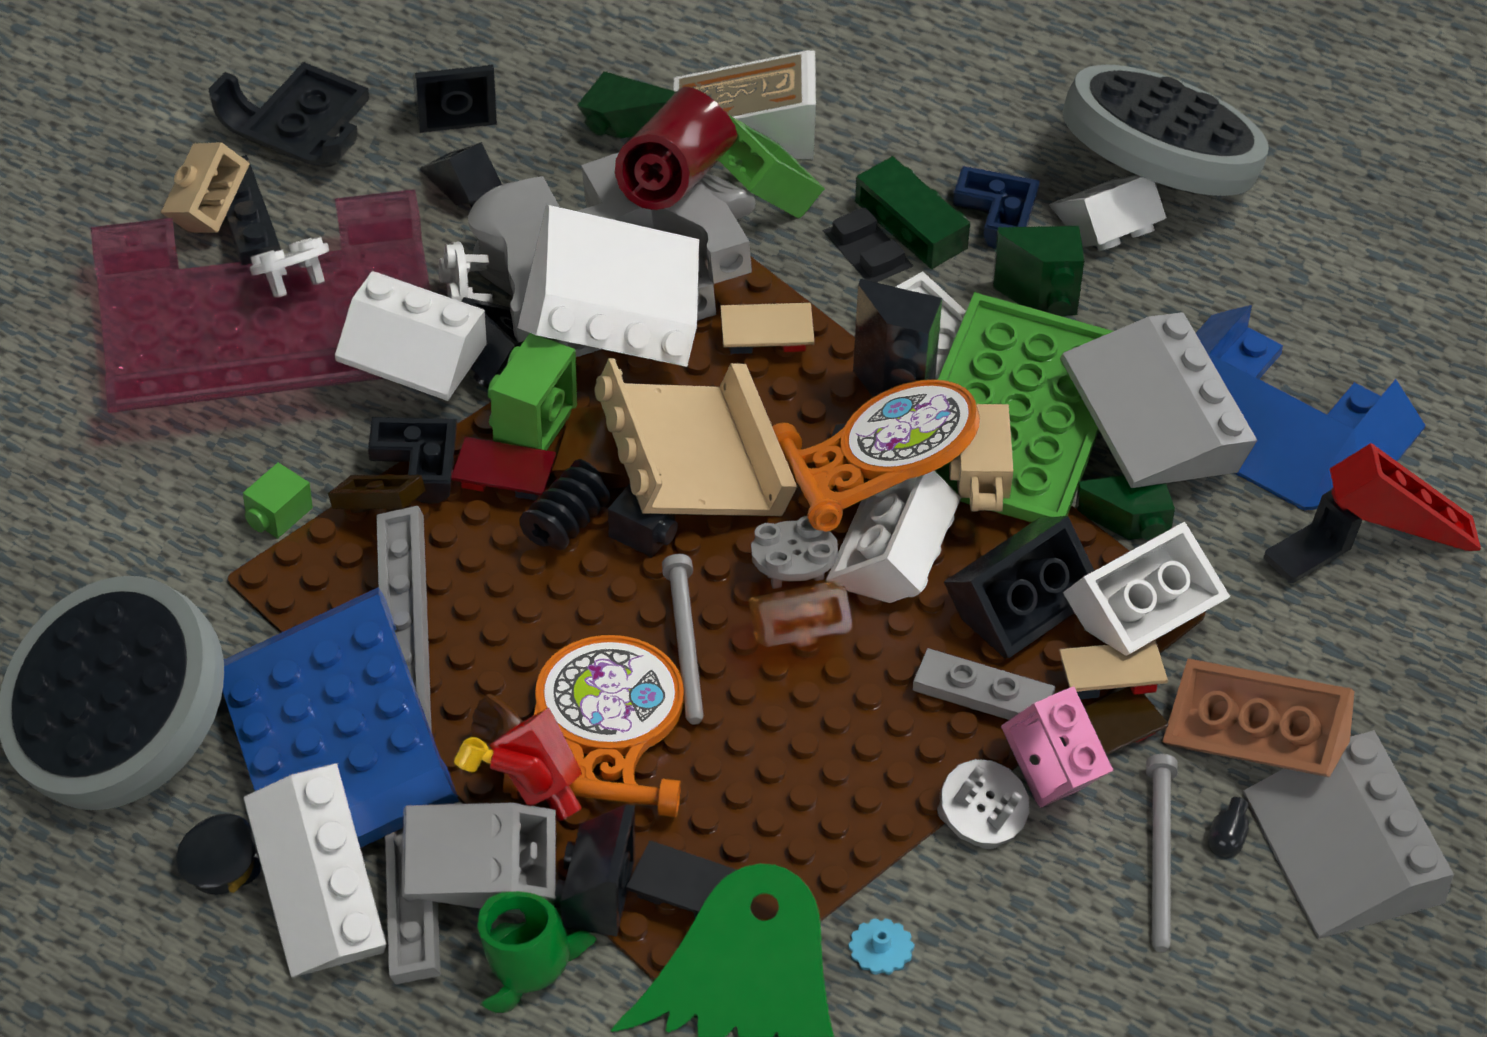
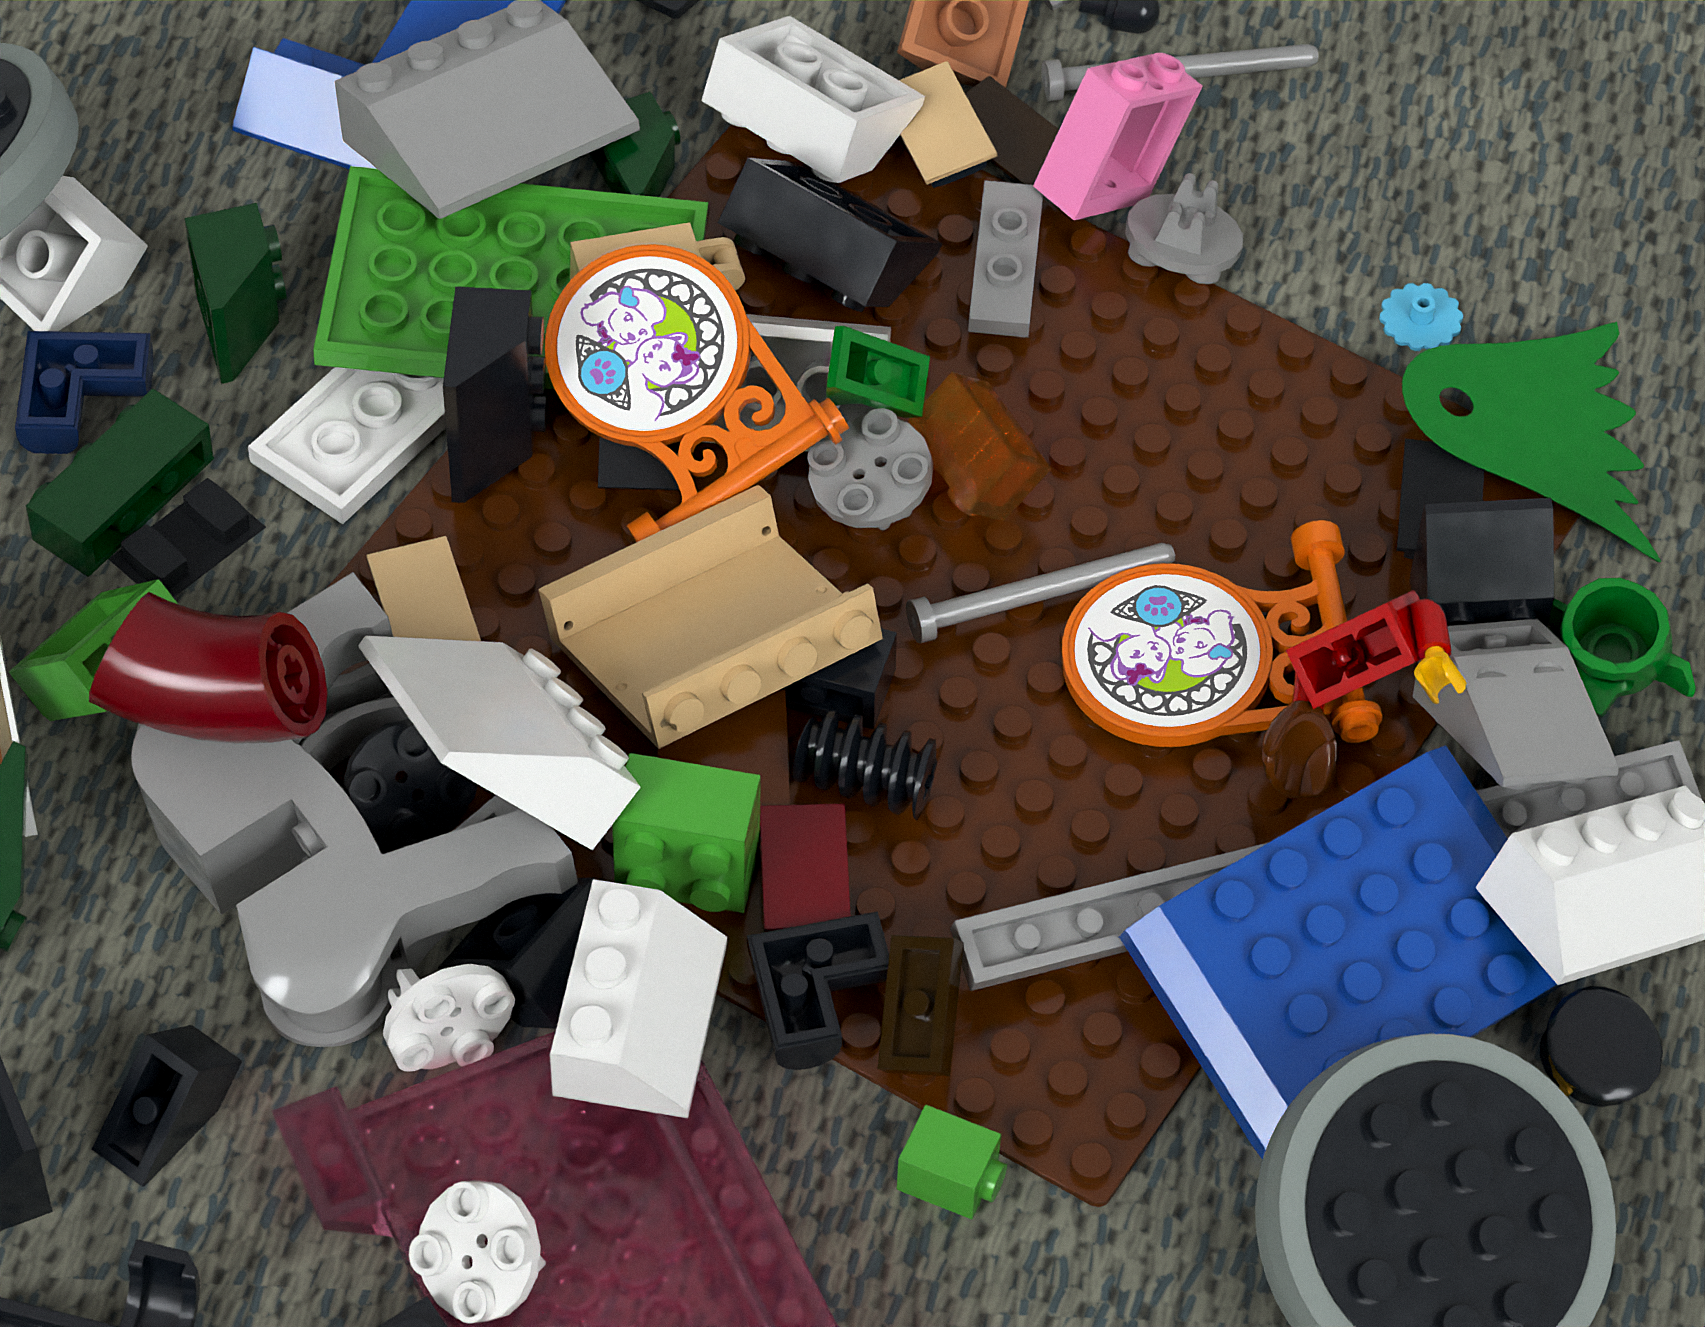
camera: 105 degrees left, 5 degrees up
none -> green slope [826,326,930,418]

